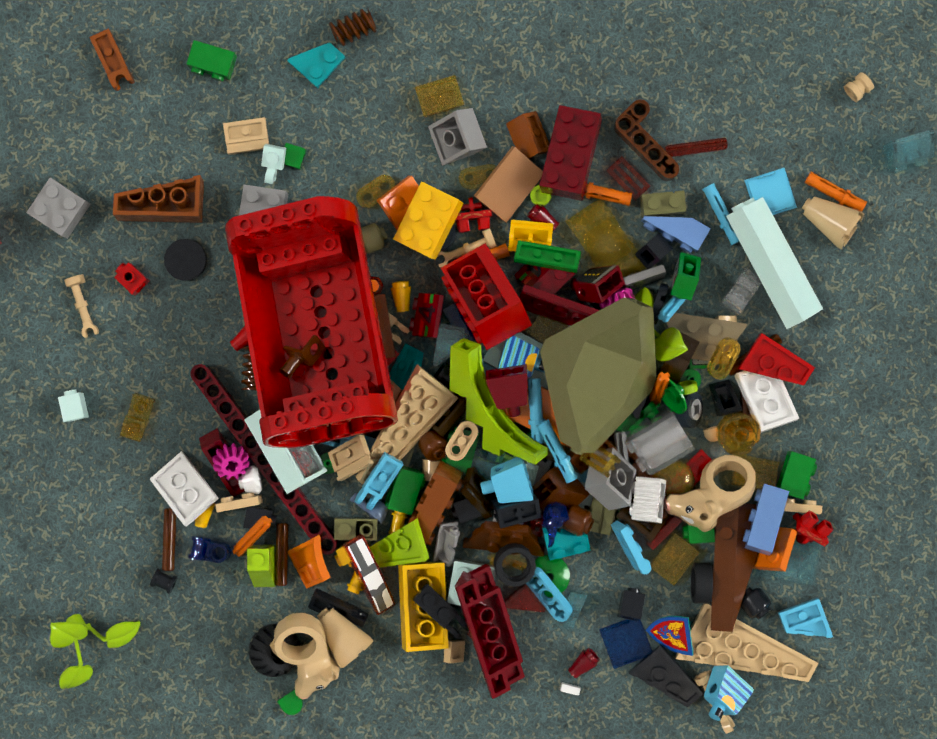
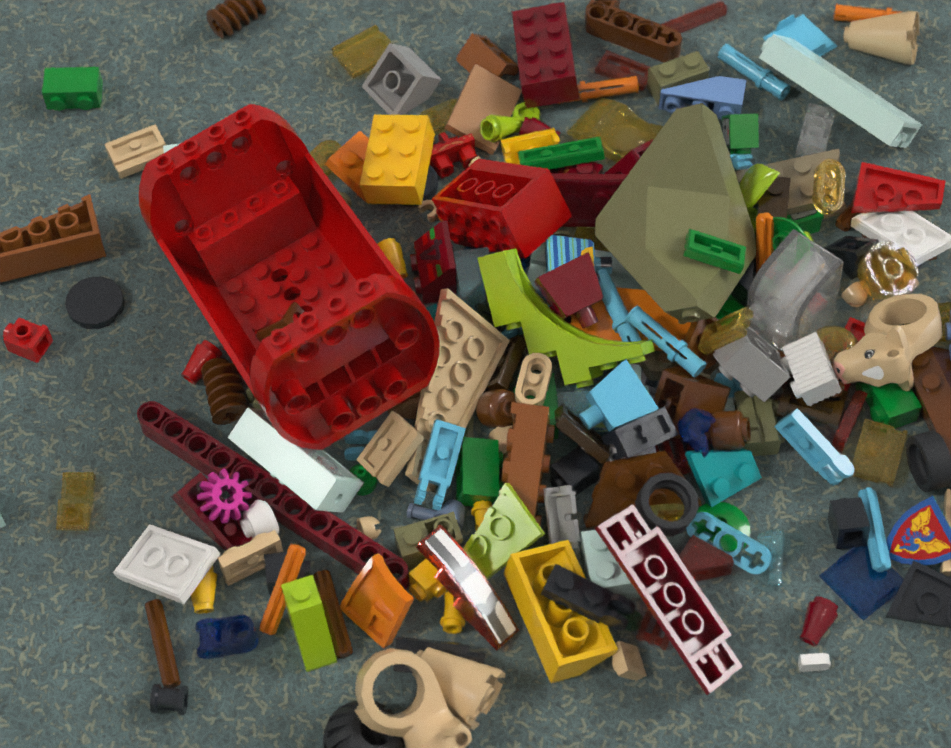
camera: 15 degrees left, 30 degrees down
teal wing [287,42,346,89] -> none
none -> tan hinge [356,516,381,540]
none -> lime cone [480,115,522,142]
none -> green tile [683,229,746,274]
none -> medium azure axle [858,487,891,573]

